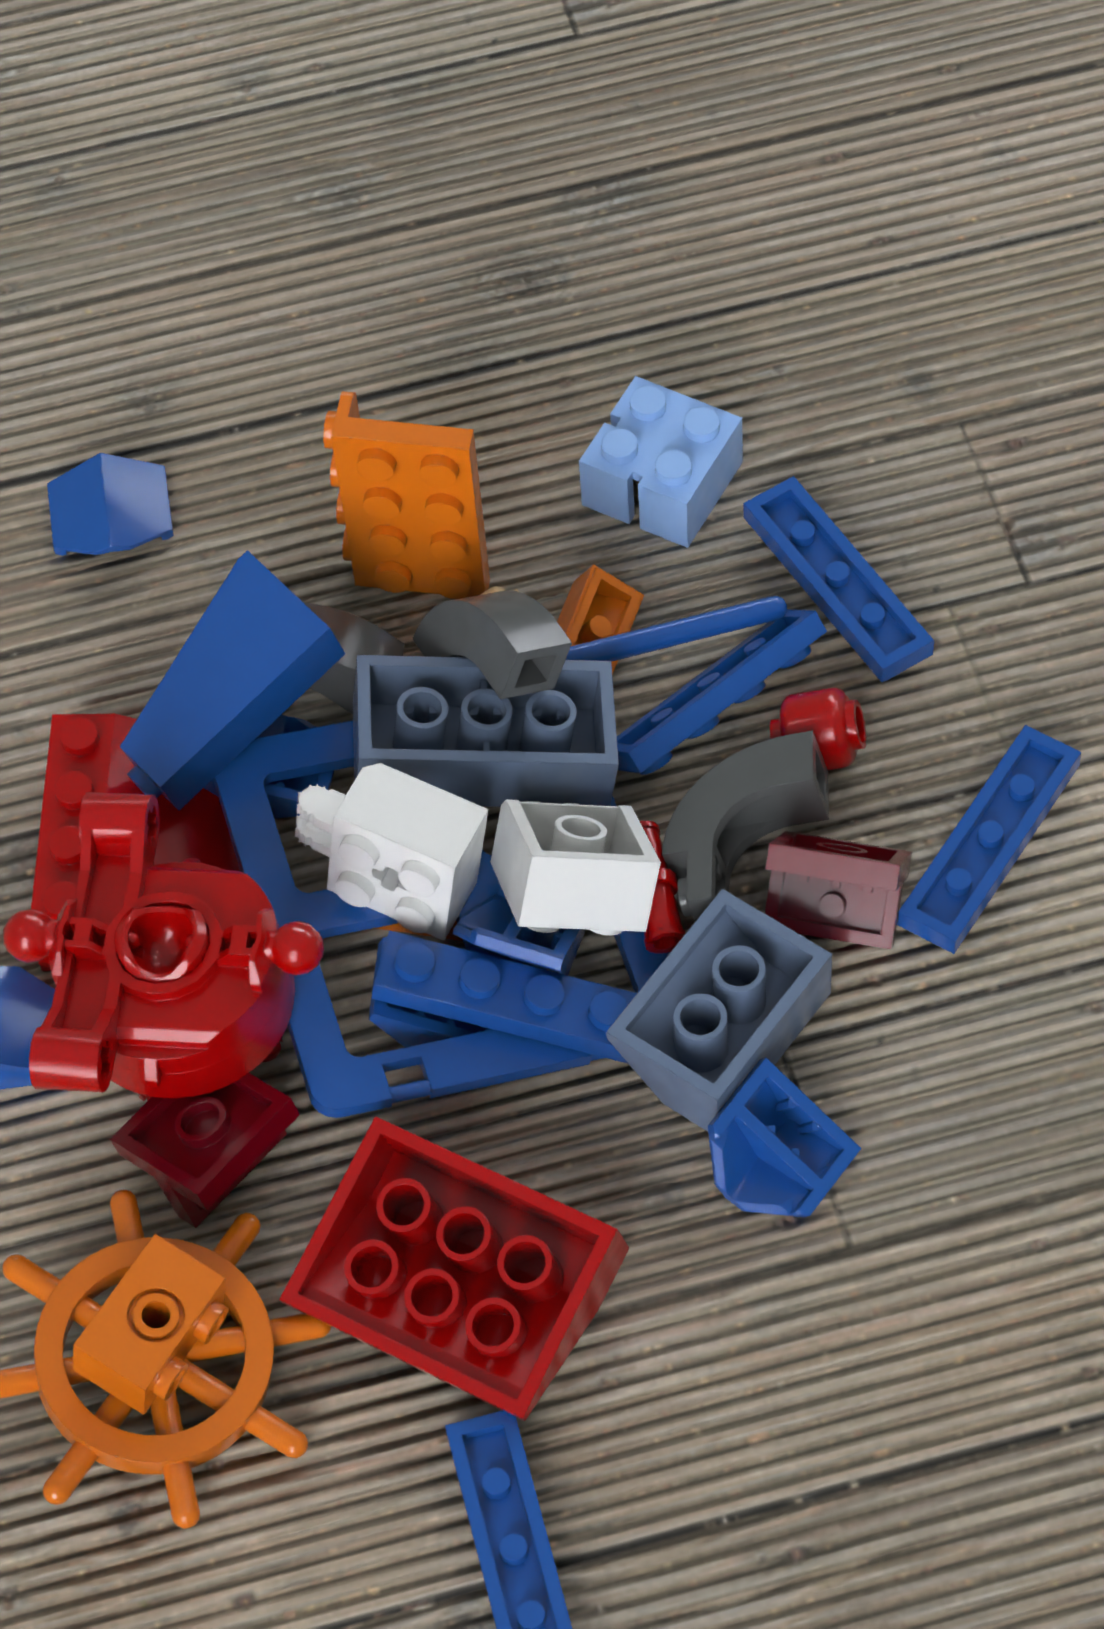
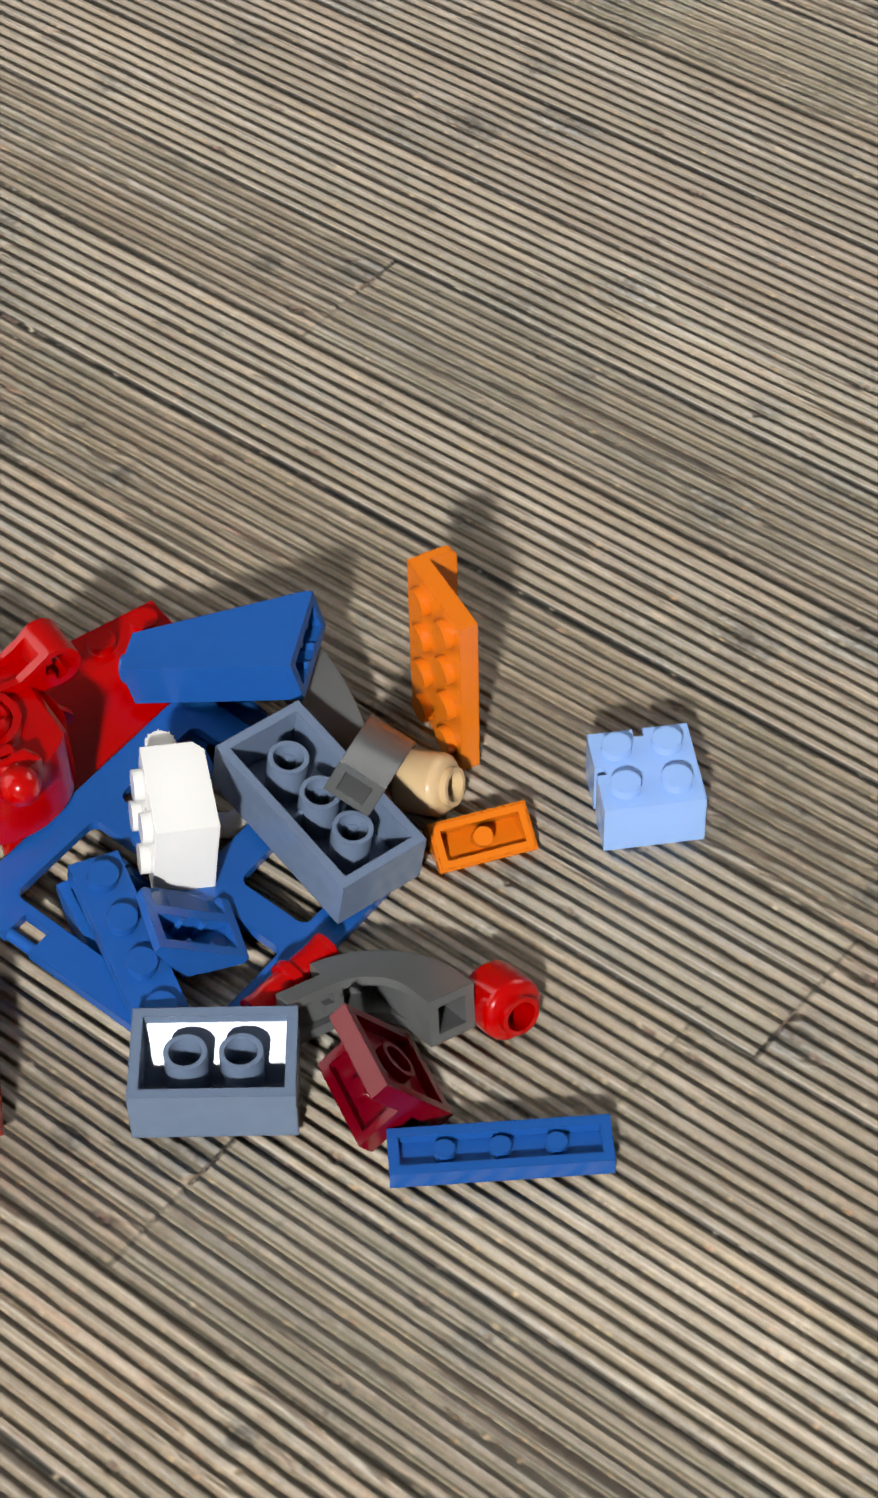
camera: 50 degrees right, 10 degrees down
blue slope [47,453,174,556] -> none
white hinge [490,799,661,936] -> none
blue piece [566,596,787,662] -> none
blue plate [617,609,827,775] -> none
blue slope [708,1057,862,1217] -> none
blue plate [743,476,934,683] -> none

